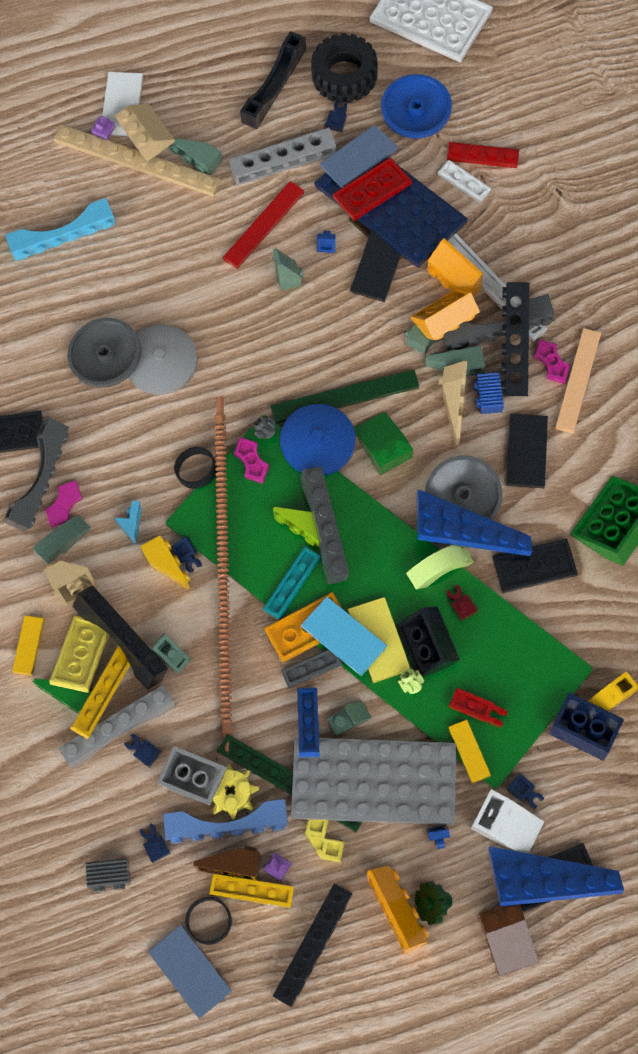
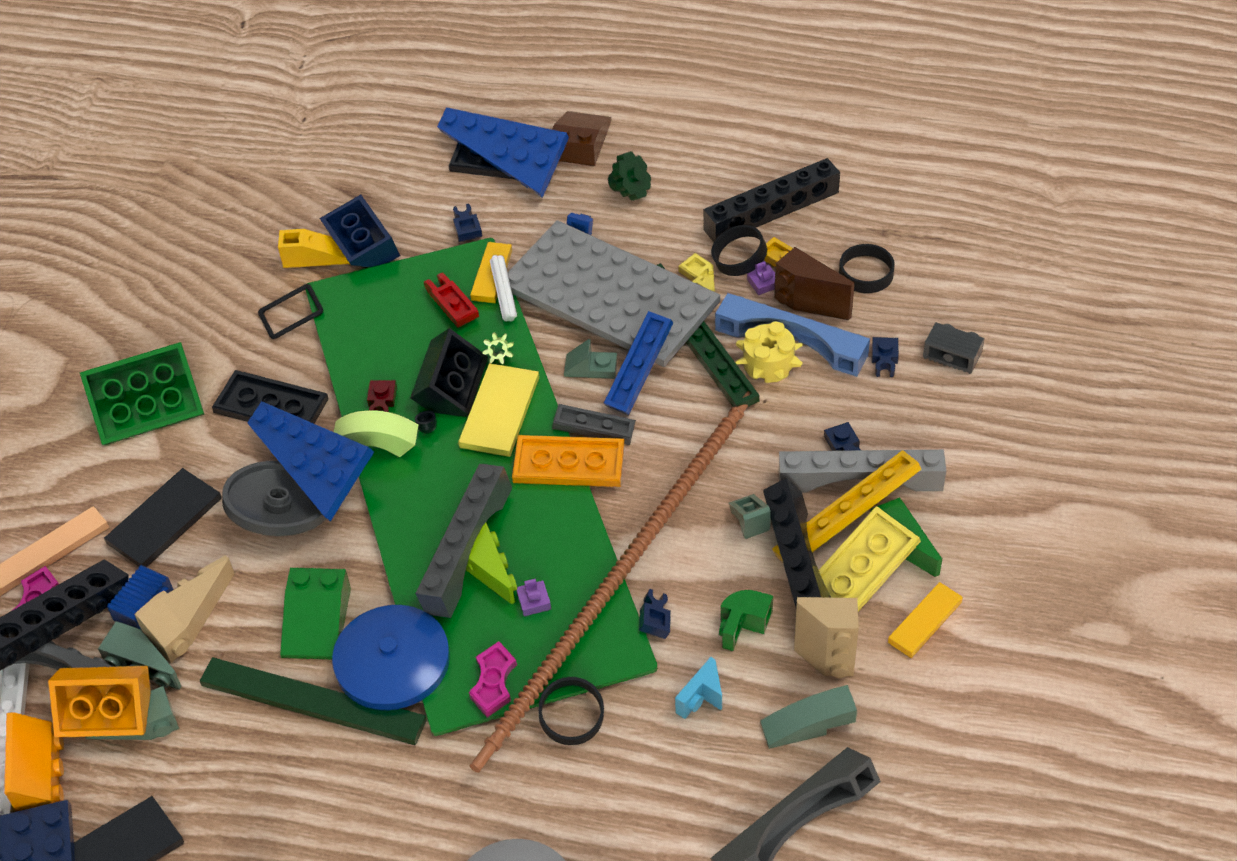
camera: 150 degrees left, 20 degrees down
dark pink tile [45,480,82,528] -> none
yellow slope [140,535,191,590] -> none
sand blue tile [148,925,232,1019] -> none
light grey slope [157,746,227,805] -> none
dark grey gear [253,416,276,439] -> none
teal tile [263,546,321,620] -> none
medium azure tile [301,597,387,676] -> none
light orange slope [367,866,429,955] -> none
white slope [471,789,544,854] -> none
none -> black piece [258,284,323,339]
none -> black hinge [415,411,437,434]
none -> white axle [490,255,517,322]
none -> medium lavender tile [516,579,551,616]
none -> black tyre [711,225,767,276]
none -> green brick [719,590,773,651]

